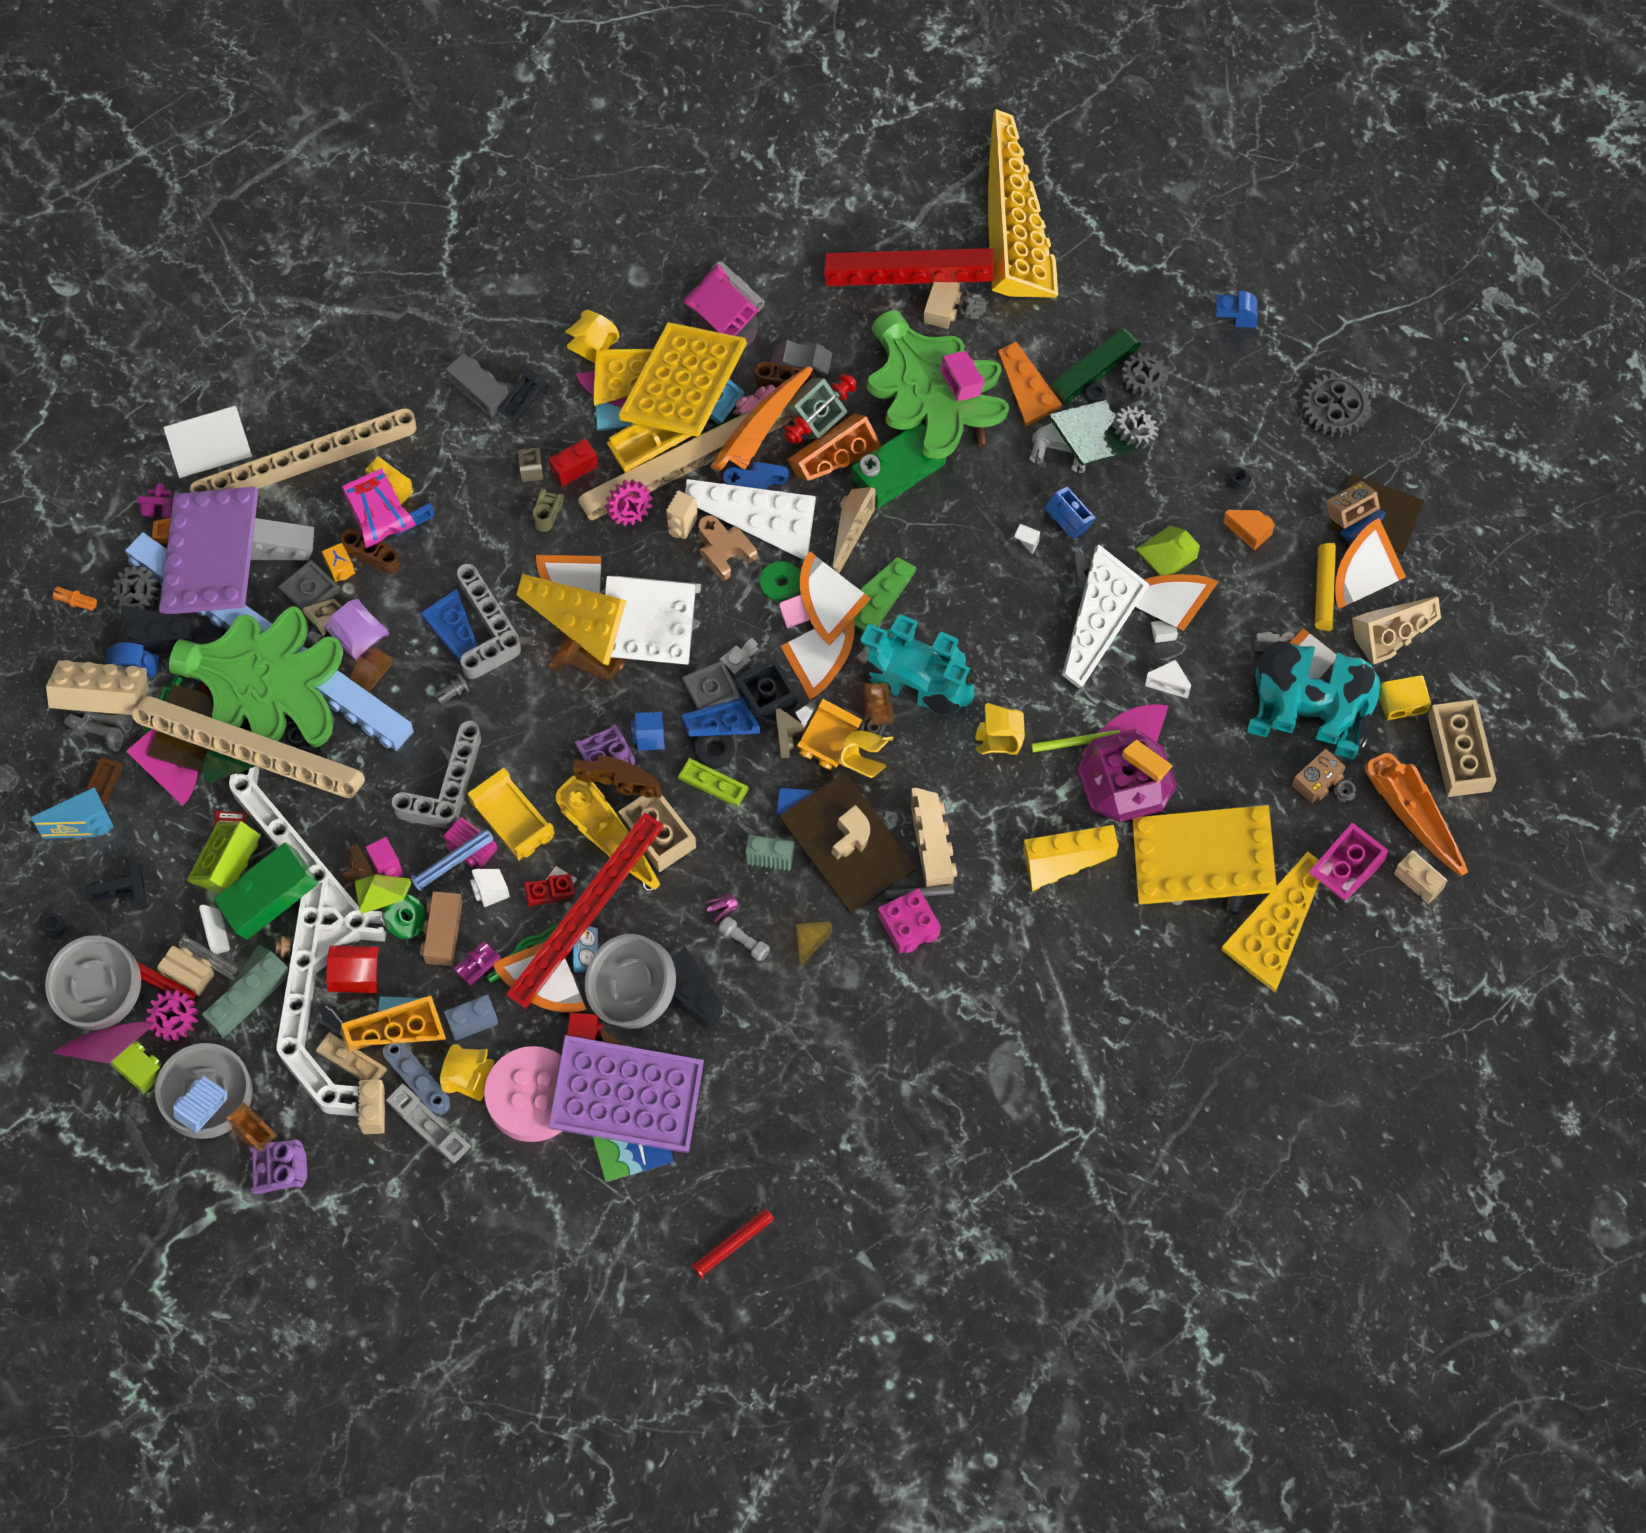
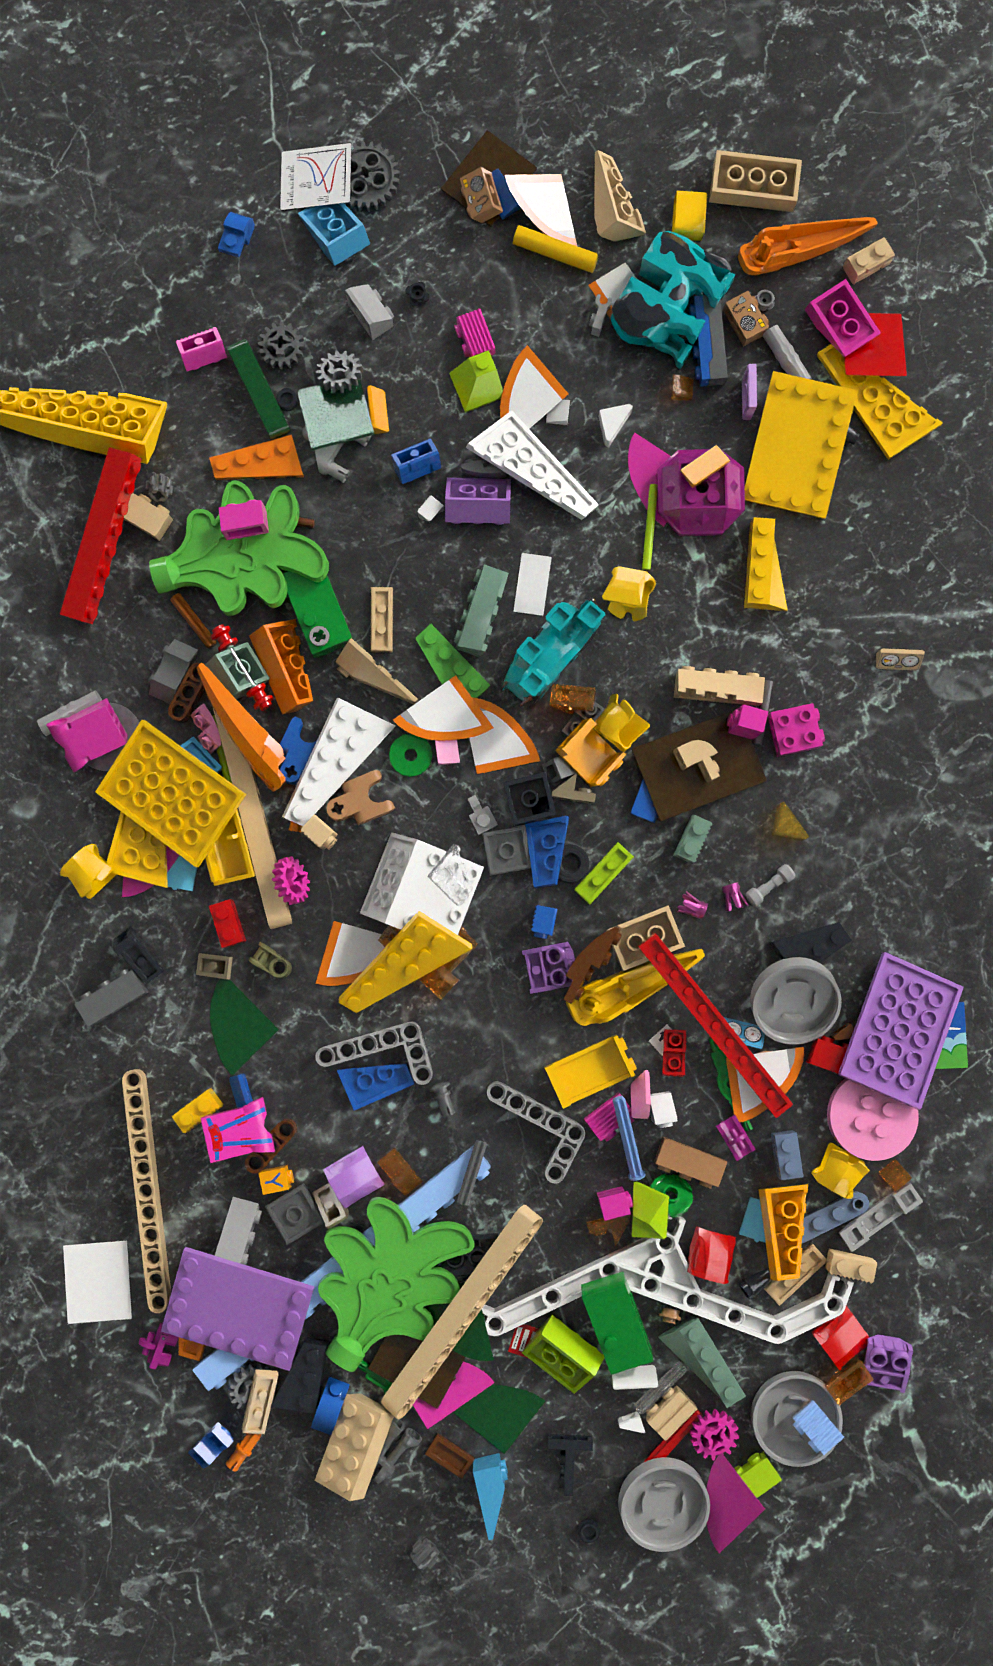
camera: 75 degrees left, 20 degrees up
orange slope [1223,510,1275,550] -> none
none -> dark orange axle [170,593,217,648]
none -> dark pink brick [176,327,227,371]
none -> brick [188,1422,233,1469]
none -> dark green sticker [210,978,279,1076]
none -> tan tile [241,1369,278,1434]
none -> white sticker [280,143,351,210]
none -> dark azure slope [298,203,370,266]
none -> light grey slope [345,284,394,340]
none -> light orange slope [367,385,389,434]
none -> tan tile [371,587,393,652]
none -> medium lavender slope [445,478,511,525]
none -> dark green sticker [453,1385,545,1454]
none -> dark pink brick [454,309,495,358]
none -> sand green wedge [454,564,509,657]
none -> dark grey axle [457,1140,487,1206]
none -> white sticker [514,553,551,616]
none -> white slope [618,1411,645,1433]
none -> bright pink slope [630,1070,651,1119]
none -> clear orange slope [671,374,693,401]
none -> flat silver piece [677,891,711,919]
none -> piece [689,295,728,387]
none -> dark pink brick [727,704,769,740]
none -> lavender tile [742,364,757,420]
none -> light grey axle [762,325,812,380]
none -> slope [811,1306,870,1371]
none -> red sticker [844,313,907,376]
none -> slope [876,649,924,670]
none -> clear orange slope [878,1159,912,1192]

